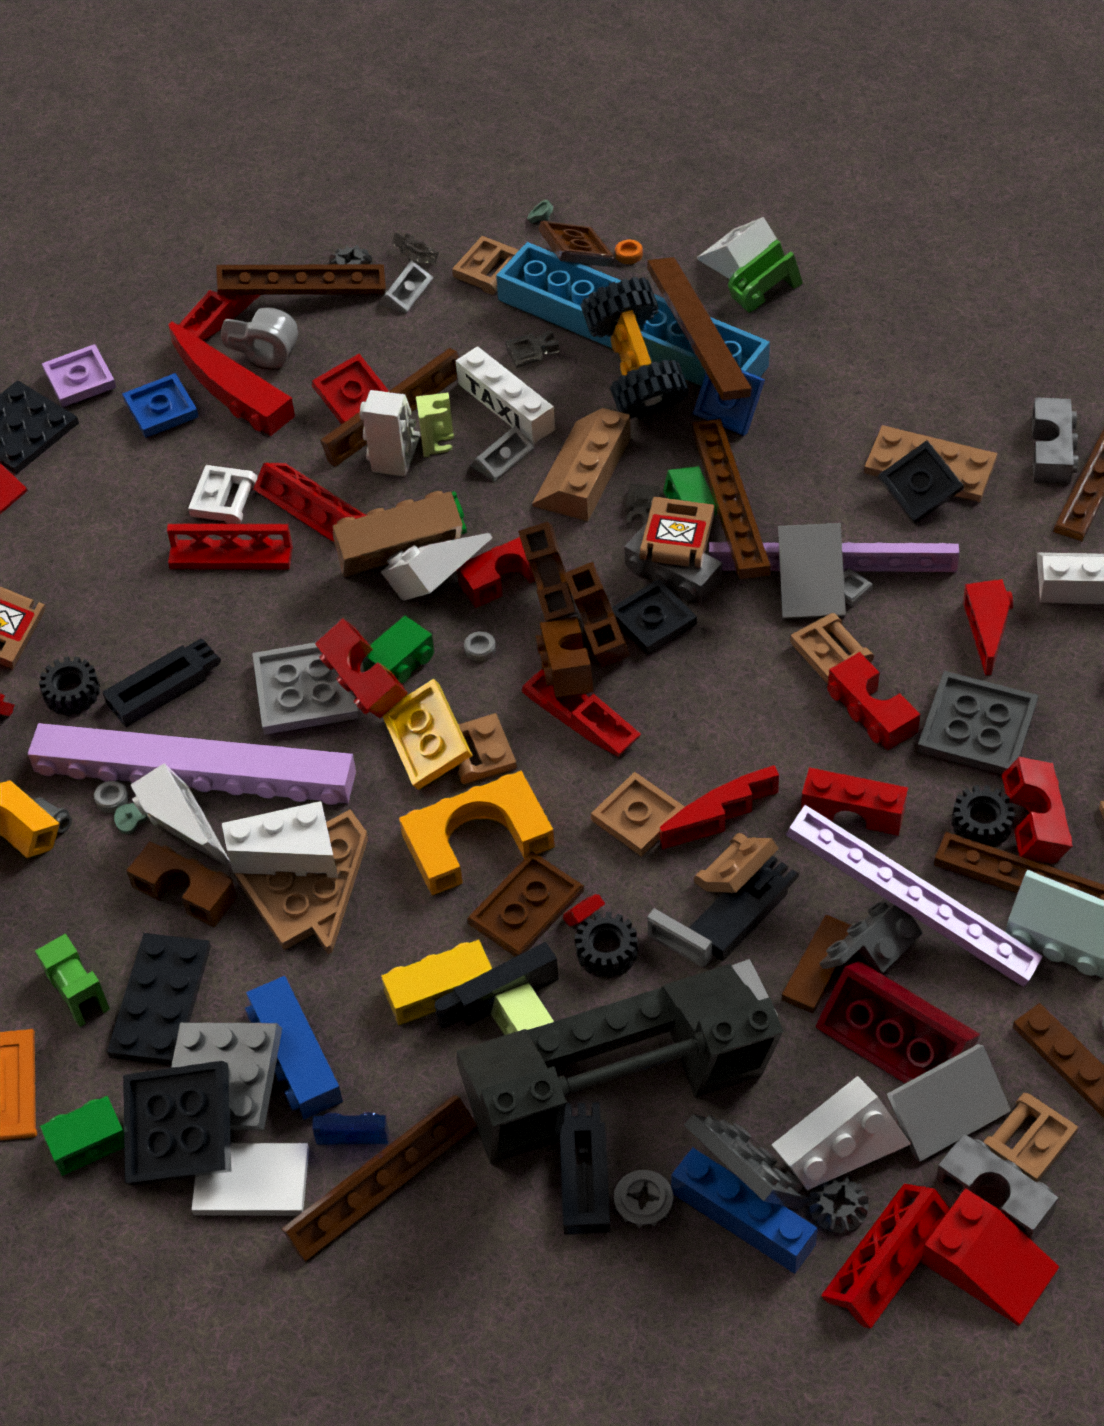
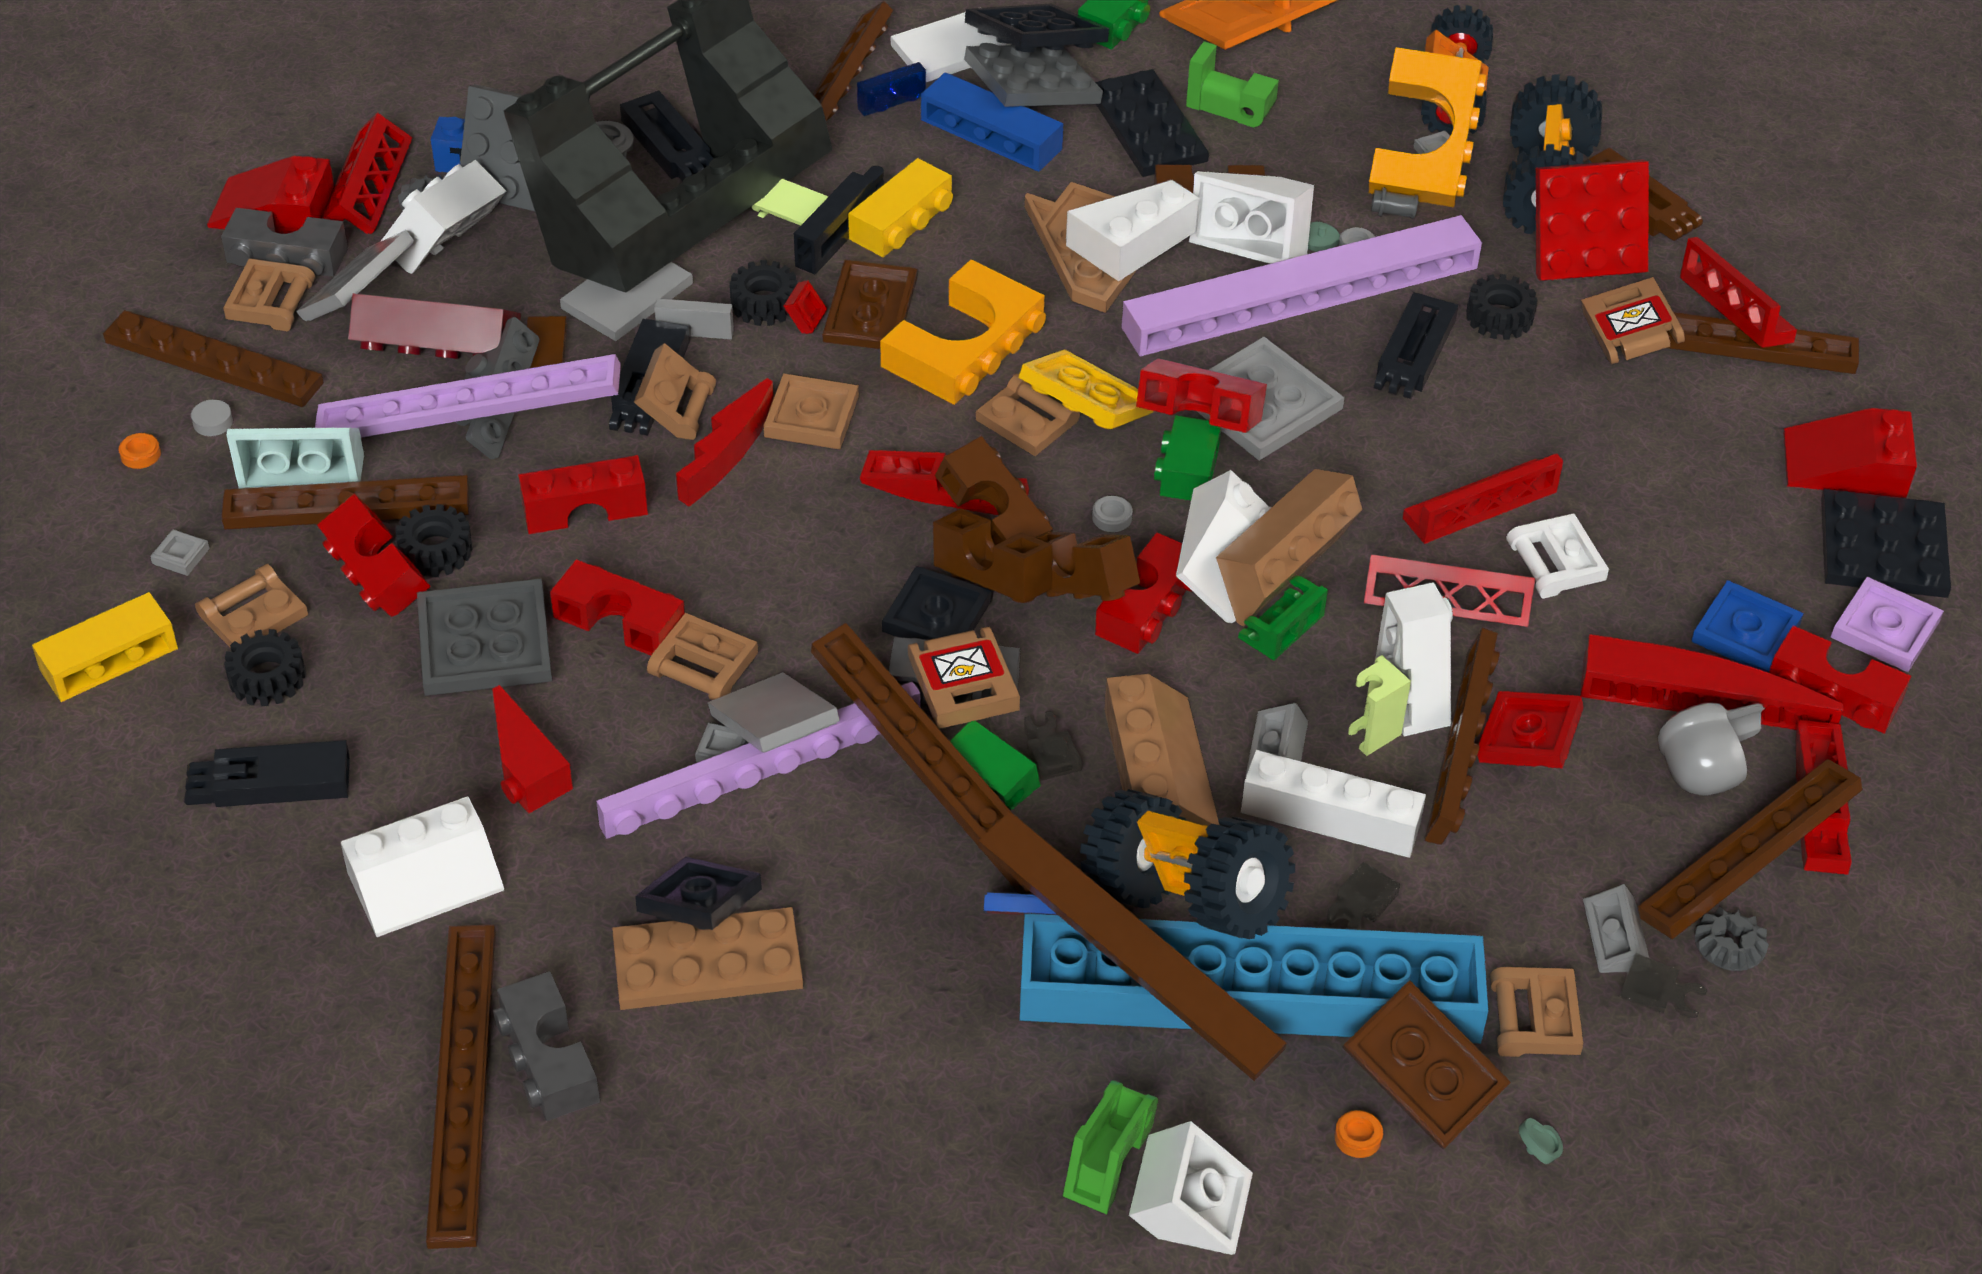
camera: 145 degrees right, 5 degrees down
none -> red arch [1769,626,1912,734]

